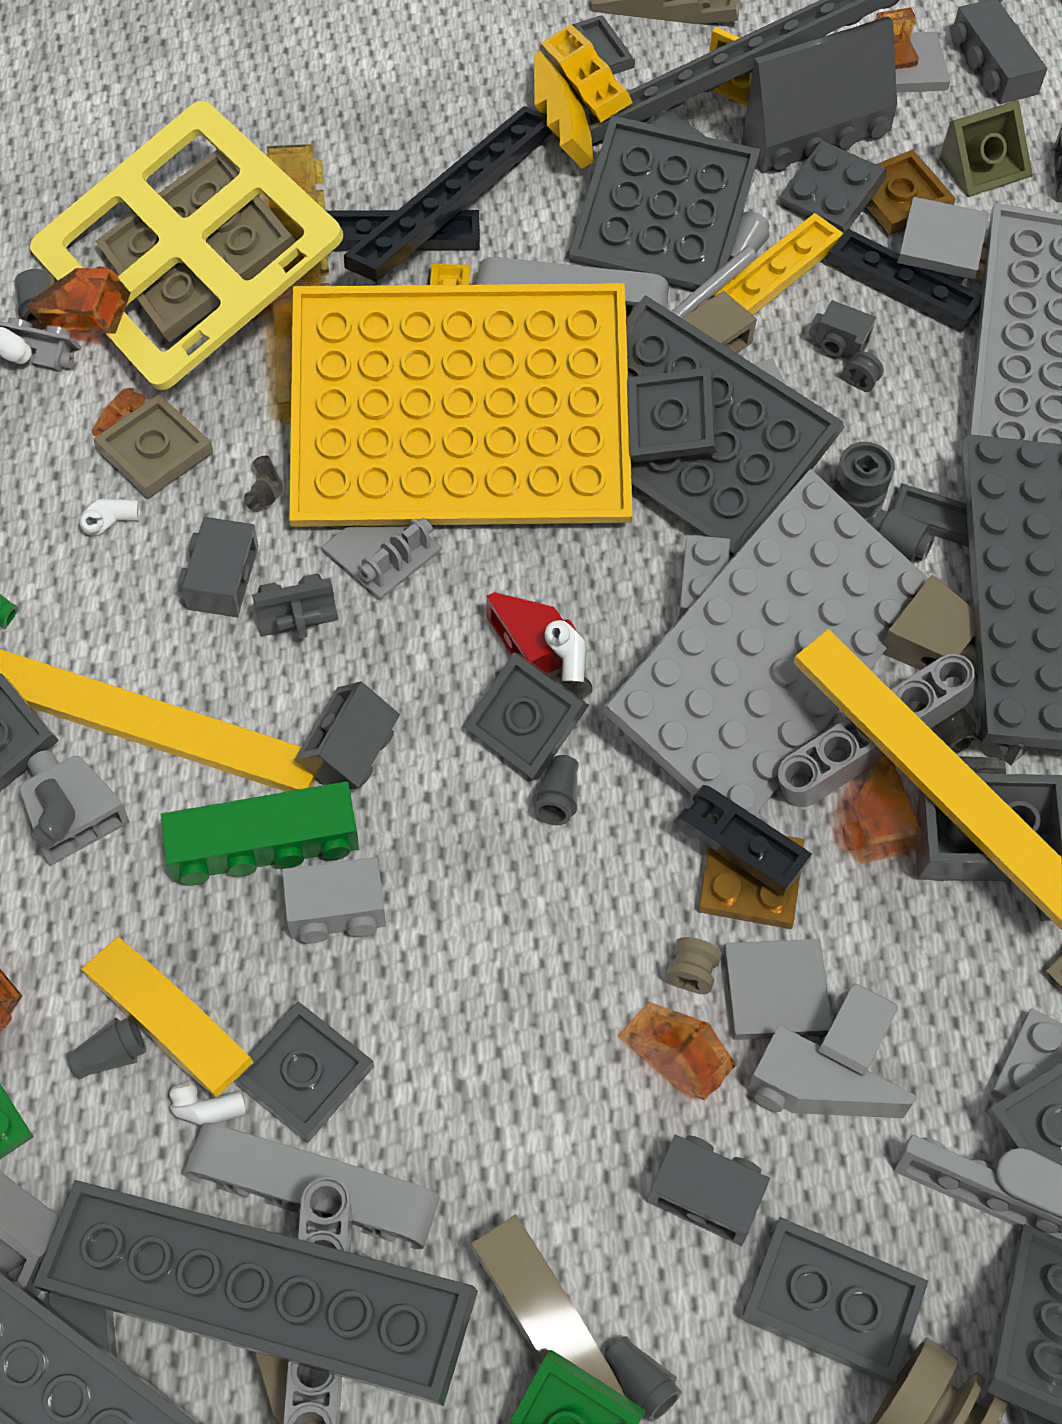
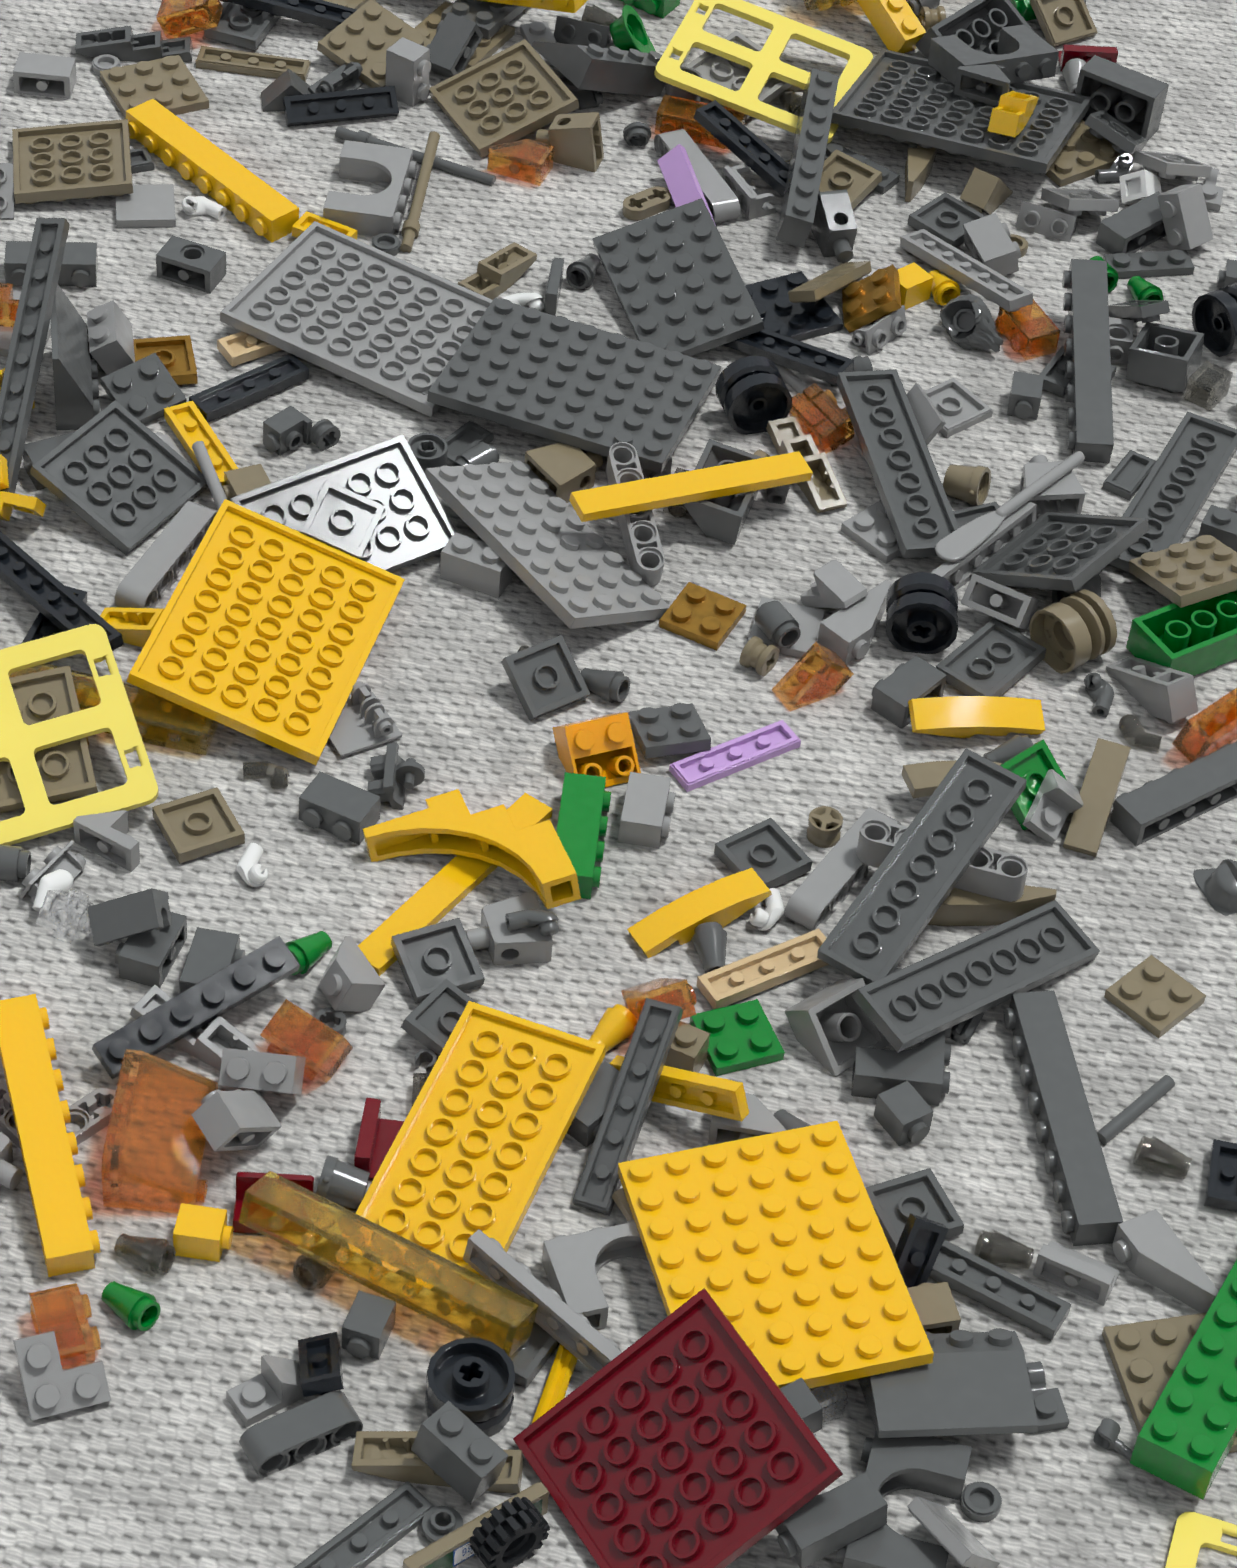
camera: 75 degrees left, 15 degrees down
clear orange slope [27,266,130,334] -> none
clear orange arm [92,388,147,437] -> none
dark grey brick [294,681,400,789] -> none
red slope [486,592,577,674] -> none
white arm [544,620,586,684] -> none
black plate [674,785,812,896] -> none
clear orange slope [843,754,922,864] -> none
light grey tile [897,197,990,280] -> none
olive slope [939,100,1033,197] -> none
none -> light grey slope [73,810,140,872]
none -> light grey brick [87,300,135,375]
none -> yellow arch [362,789,581,910]
none -> light orange slope [552,712,641,787]
none -> dark grey plate [628,703,711,759]
none -> lavender tile [669,720,801,792]
none -> tan plate [696,928,829,1009]
none -> dark grey brick [755,601,801,648]
none -> dark tan wheel [806,806,843,848]
none -> black wheel [886,572,958,654]
none -> yellow slope [908,696,1046,738]
none -> light grey slope [961,573,1040,630]

